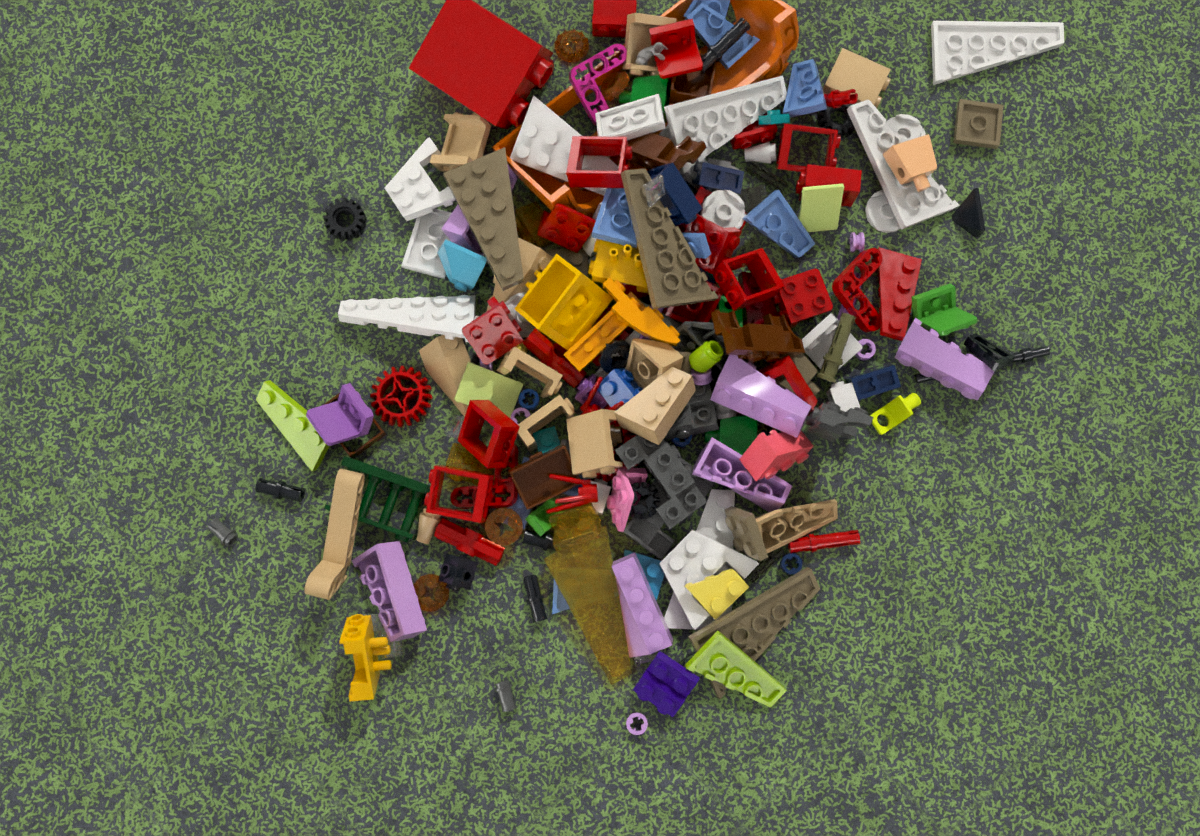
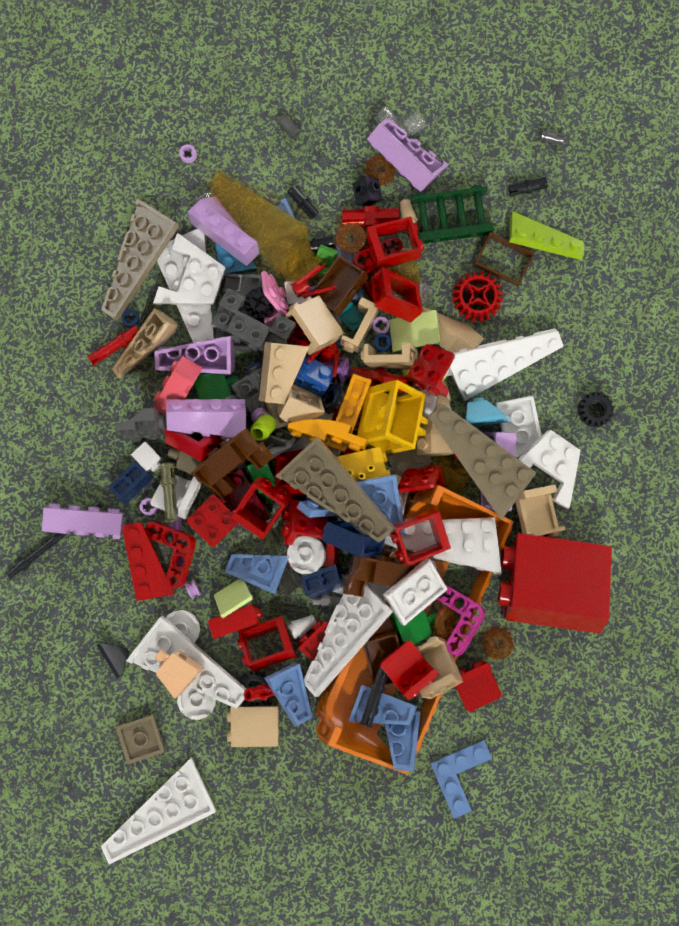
camera: 155 degrees right, 5 degrees up
tan beam [305,469,365,600] -> none
medium lavender bracket [306,383,374,446] -> none
yellow piece [339,614,392,702] -> none
dark brown plate [610,424,624,448] -> none
dark purple plate [633,650,700,717] -> none
light grey arm [635,42,668,66] -> none
clear slope [643,174,665,207] -> none
light yellow wing [684,568,749,620] -> none
lime wing [685,630,787,708] -> none
dark tan plate [724,506,768,561] -> none
teal plate [758,110,790,125] -> none
neon yellow bracket [870,393,921,435] -> none
bright green bracket [911,284,977,336] -> none
black wing [964,333,1015,372] -> none

